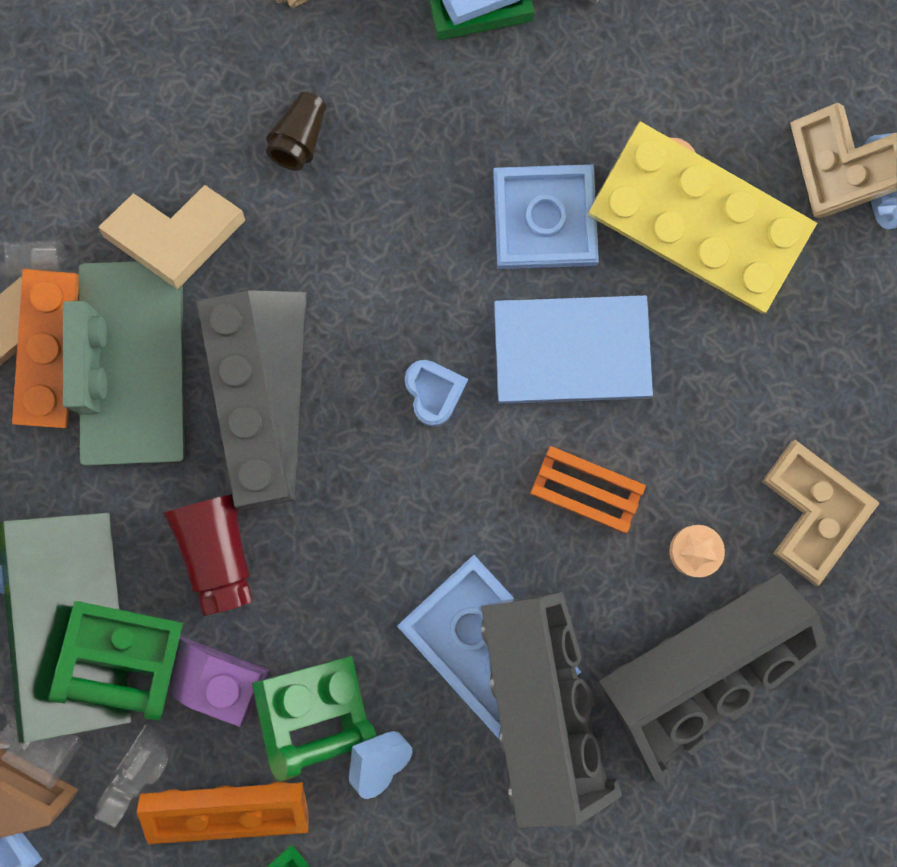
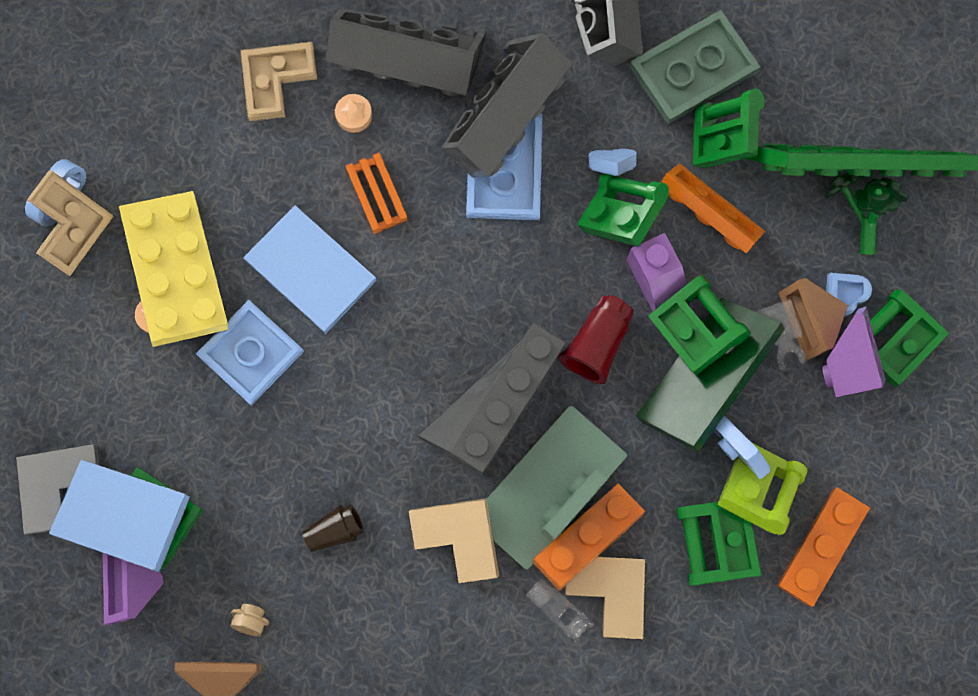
camera: 140 degrees left, 5 degrees down
clear plate [95,724,169,828] -> none
light blue tile [405,360,468,427] -> none

